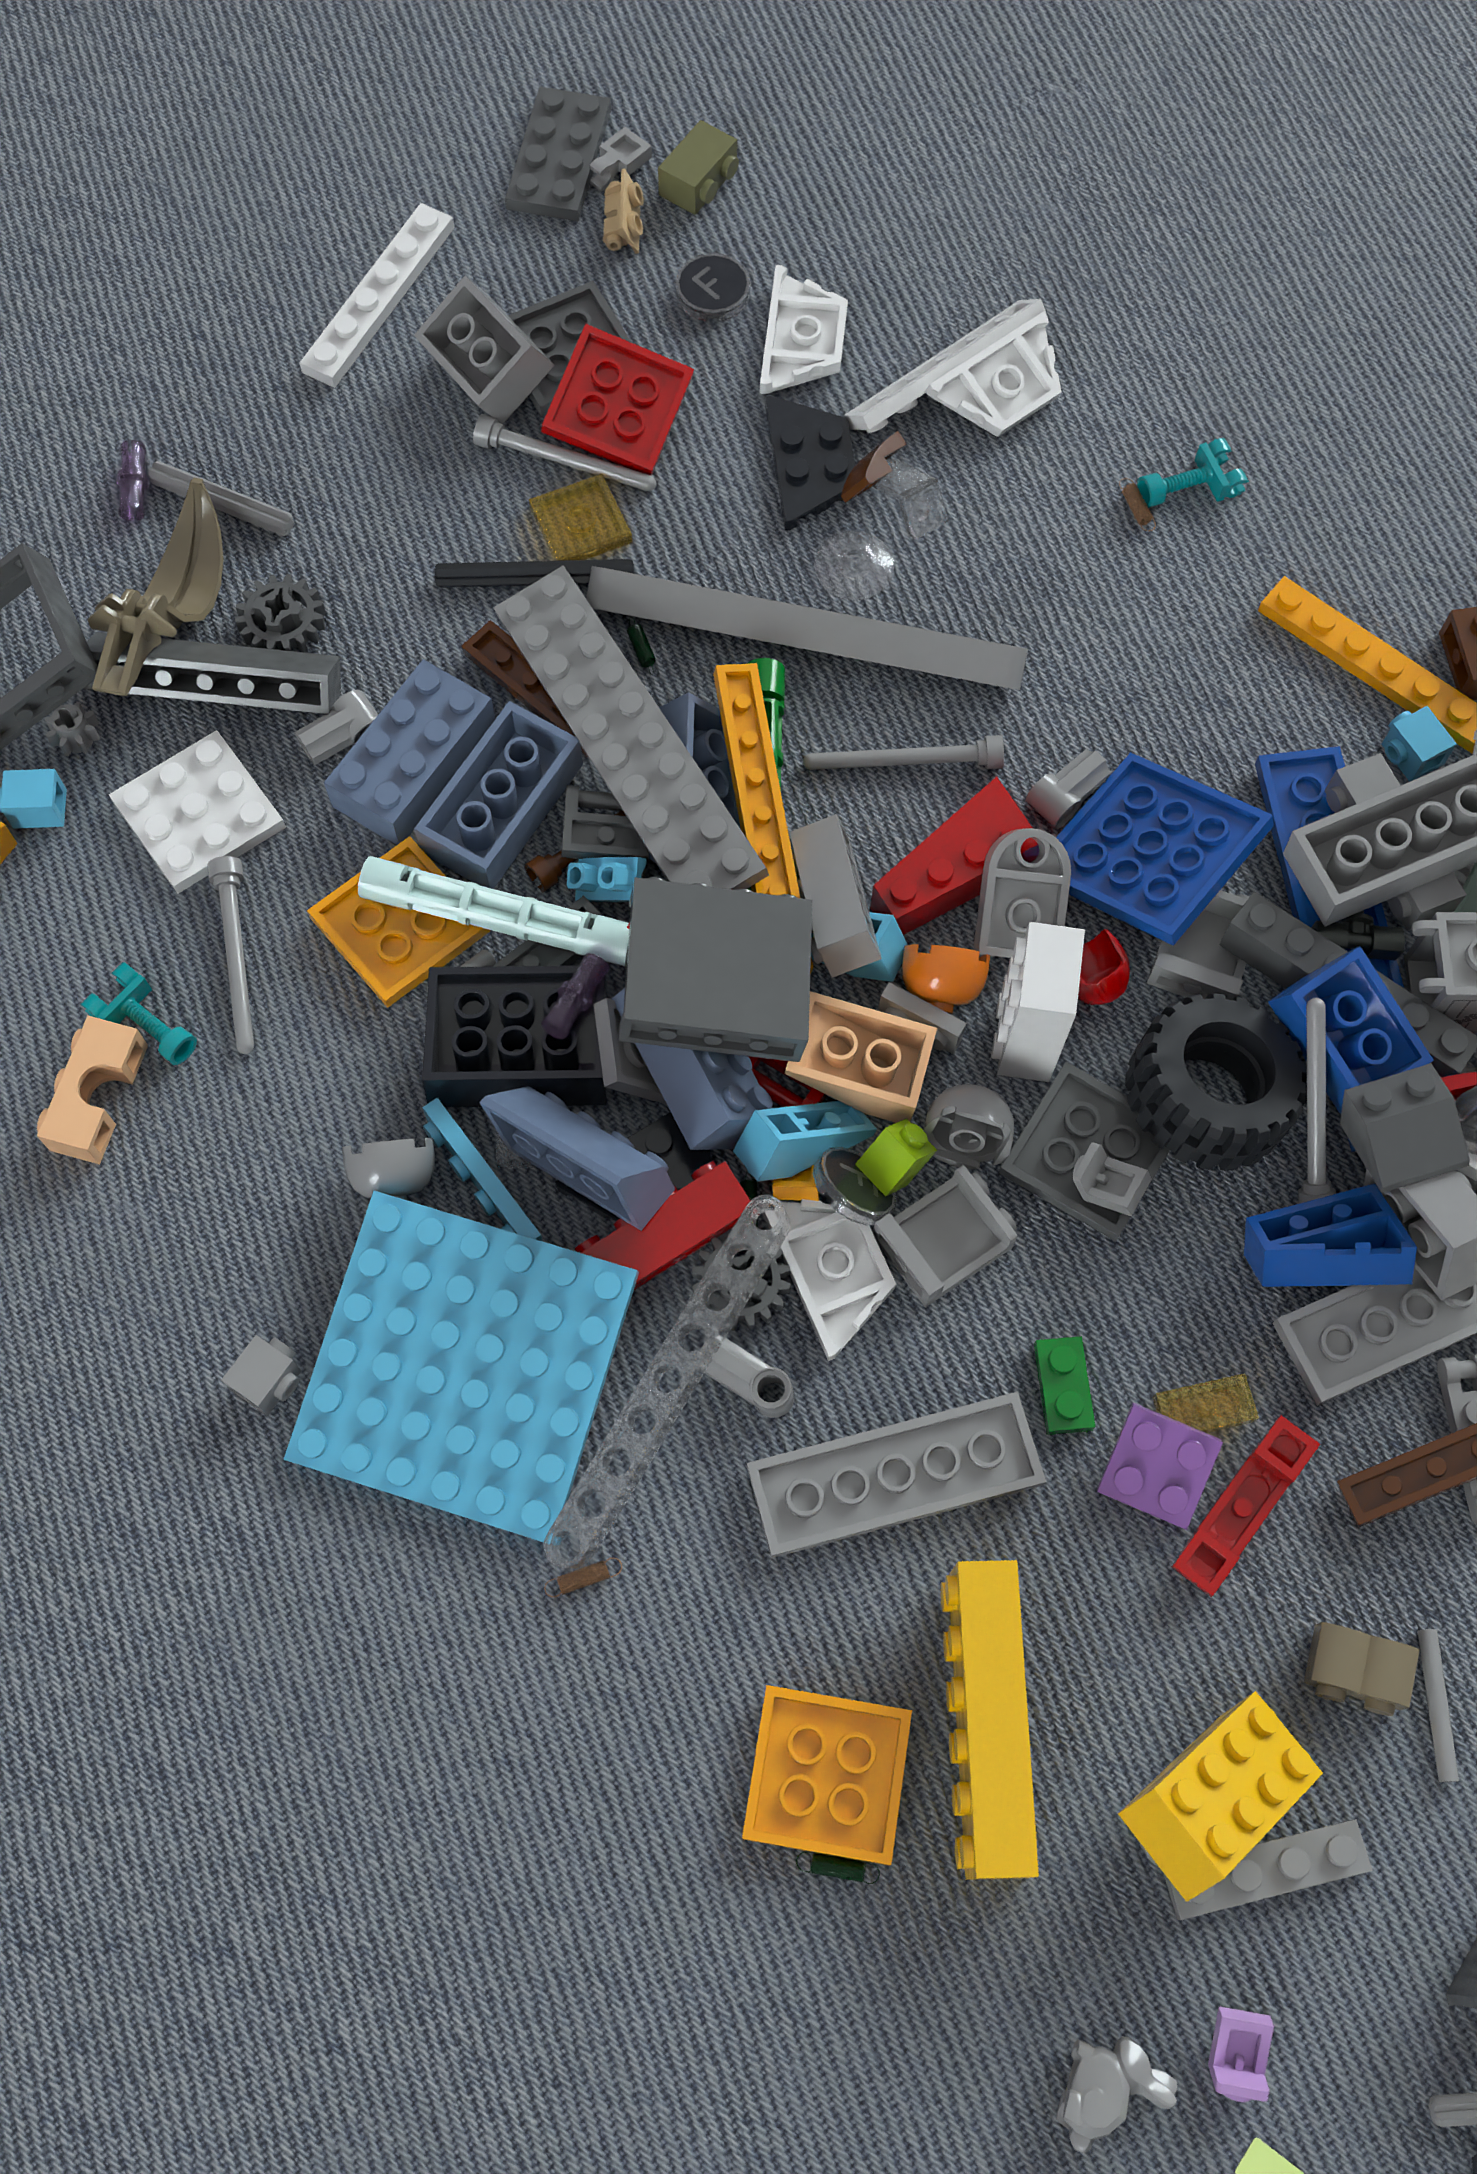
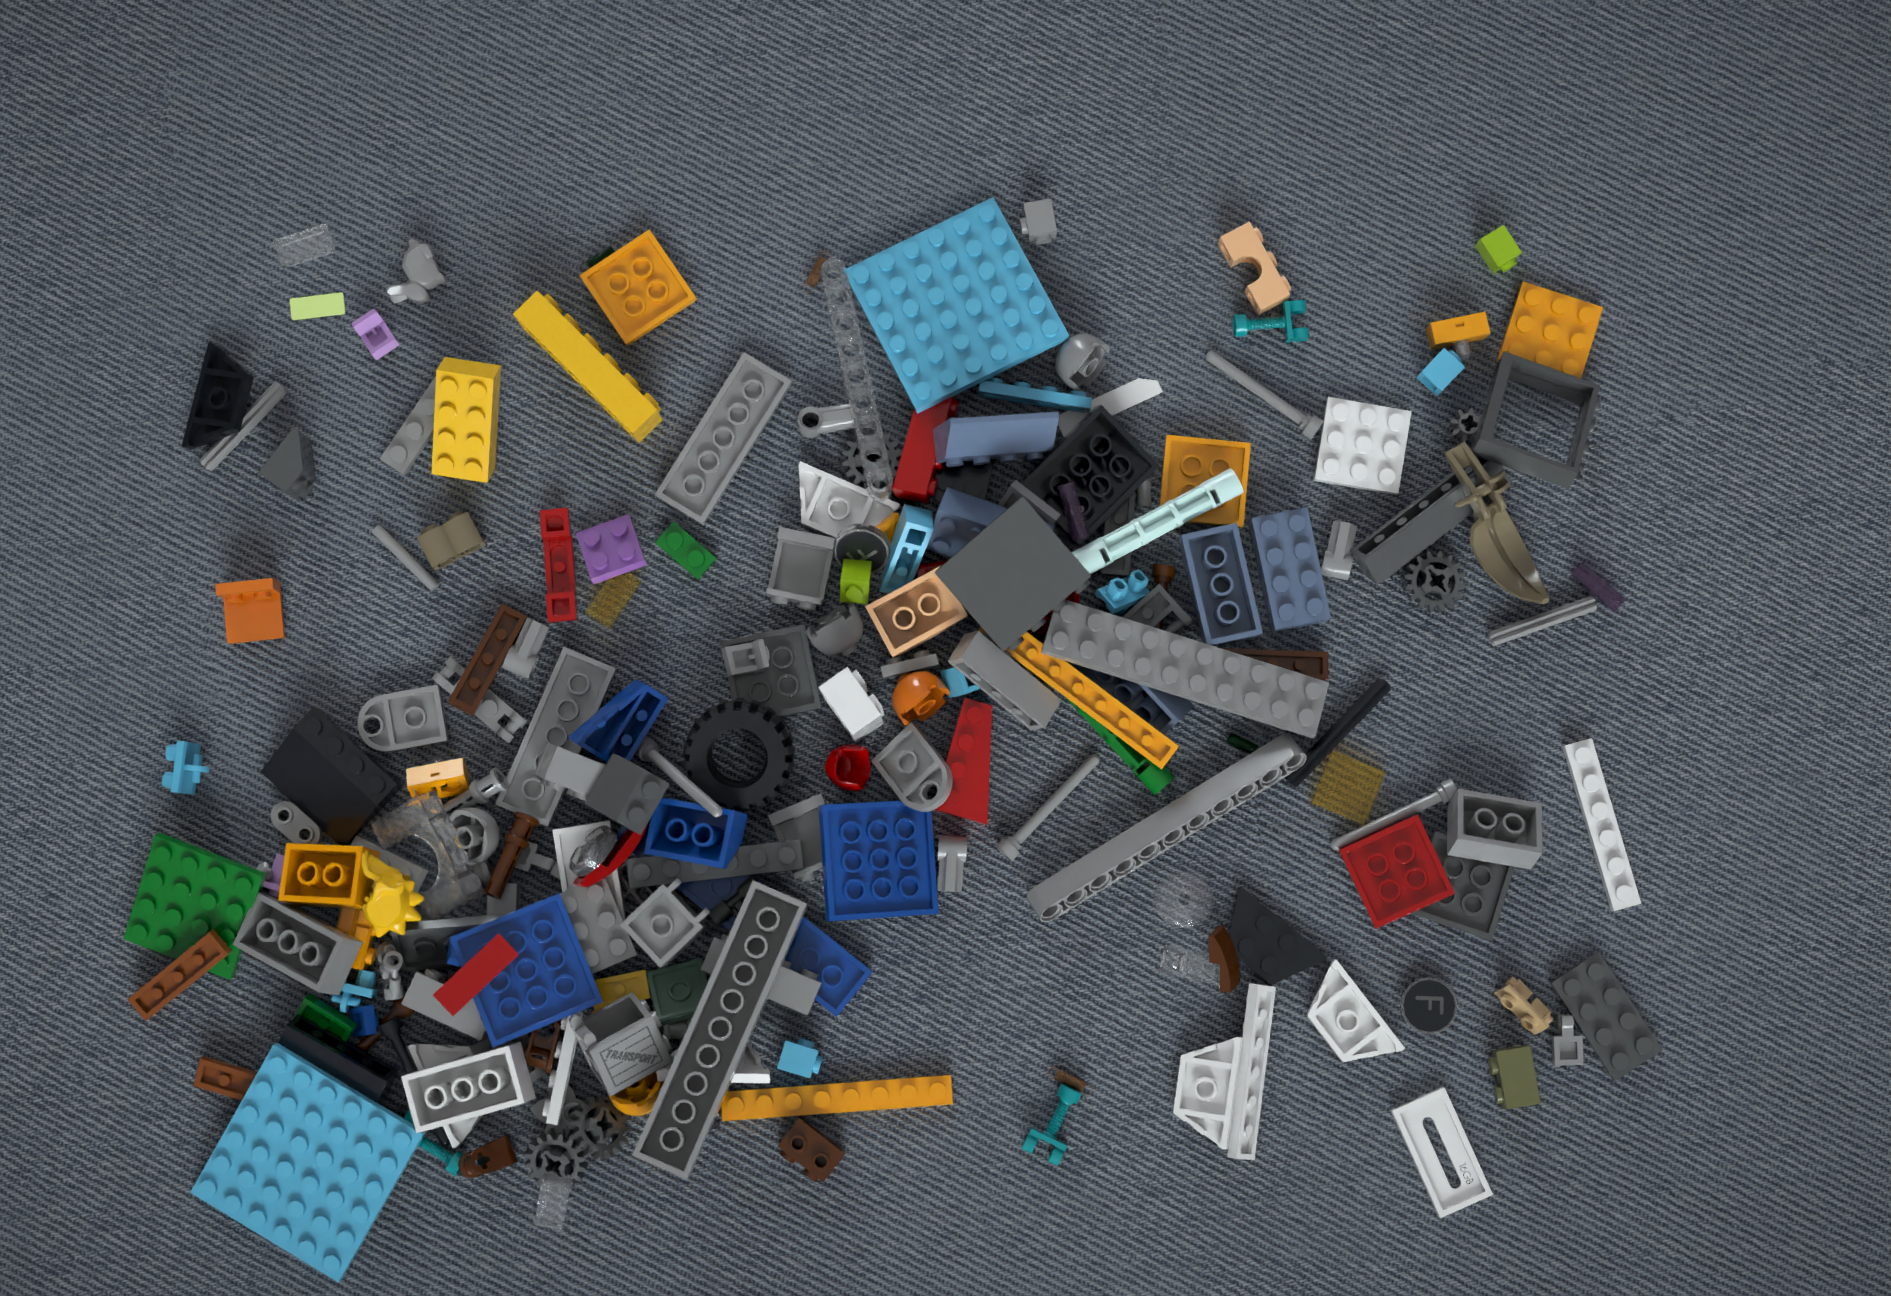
camera: 135 degrees right, 15 degrees up
none -> light grey piece [502,618,550,680]
none -> white sticker [1058,378,1163,437]
none -> white piece [1390,1087,1493,1218]

